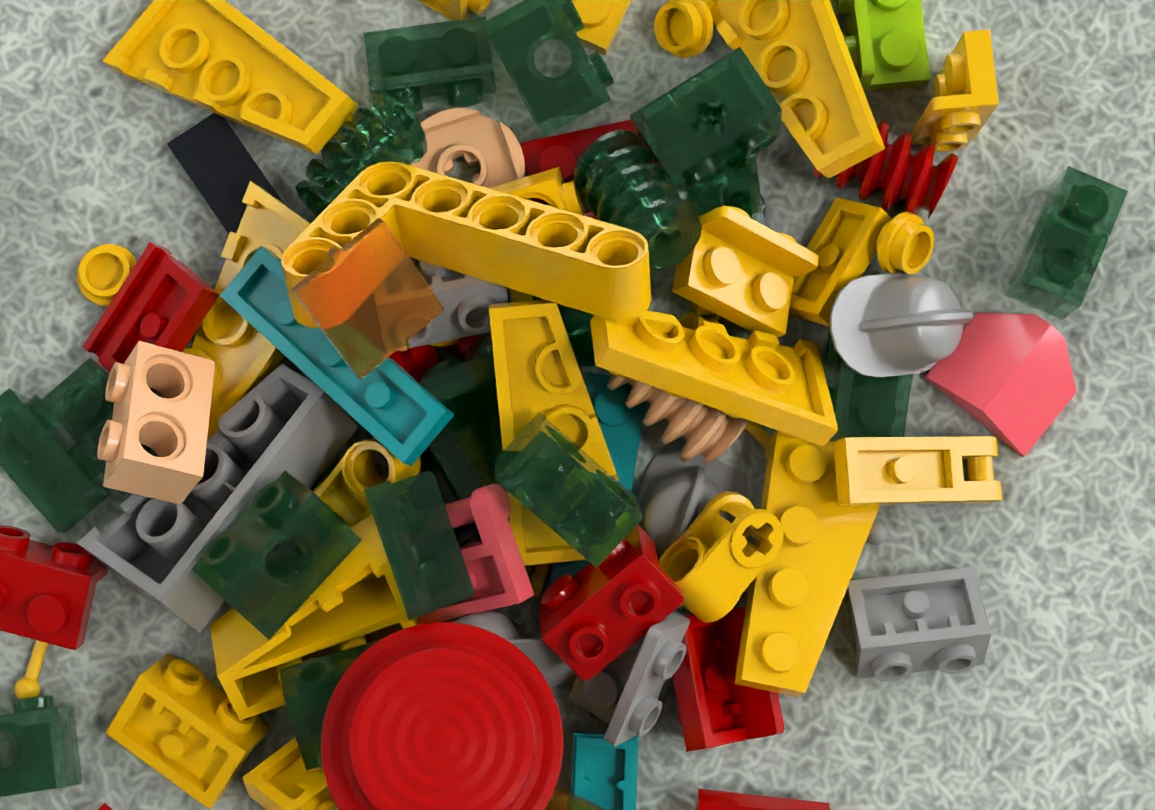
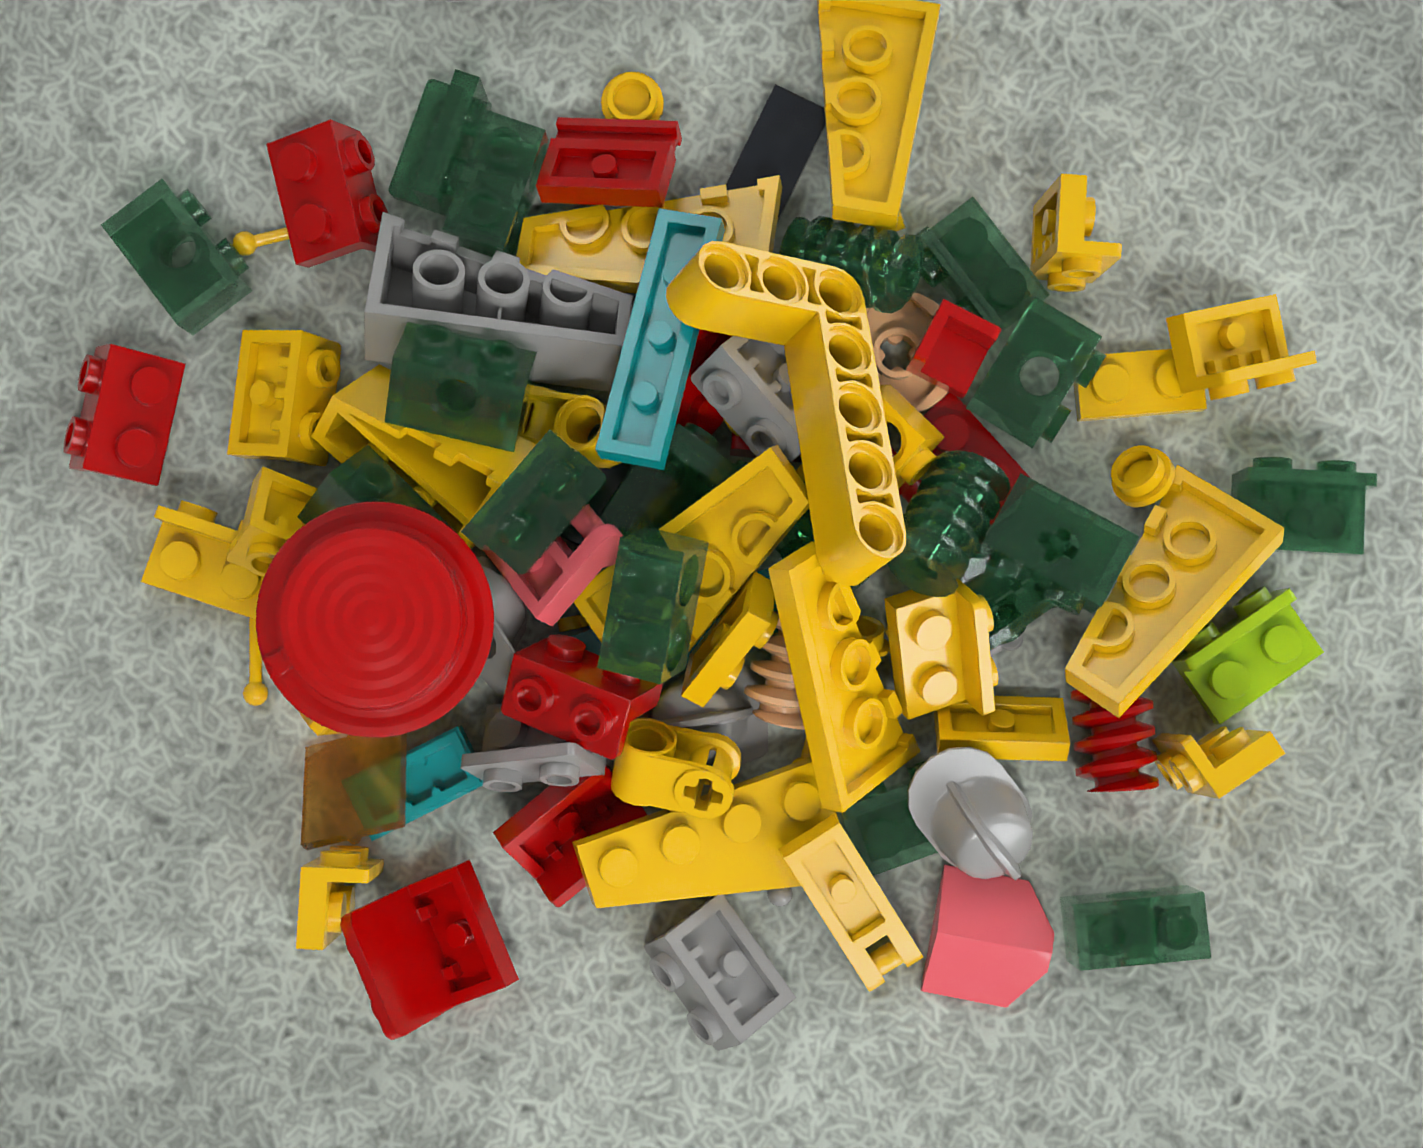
camera: 65 degrees right, 5 degrees up
light nougat brick [97,341,215,505] -> none
clear orange piece [291,218,445,380] -> none
yellow plate [876,212,934,275] -> none
none -> yellow plate [681,572,779,708]
none -> red panel [906,299,1002,399]

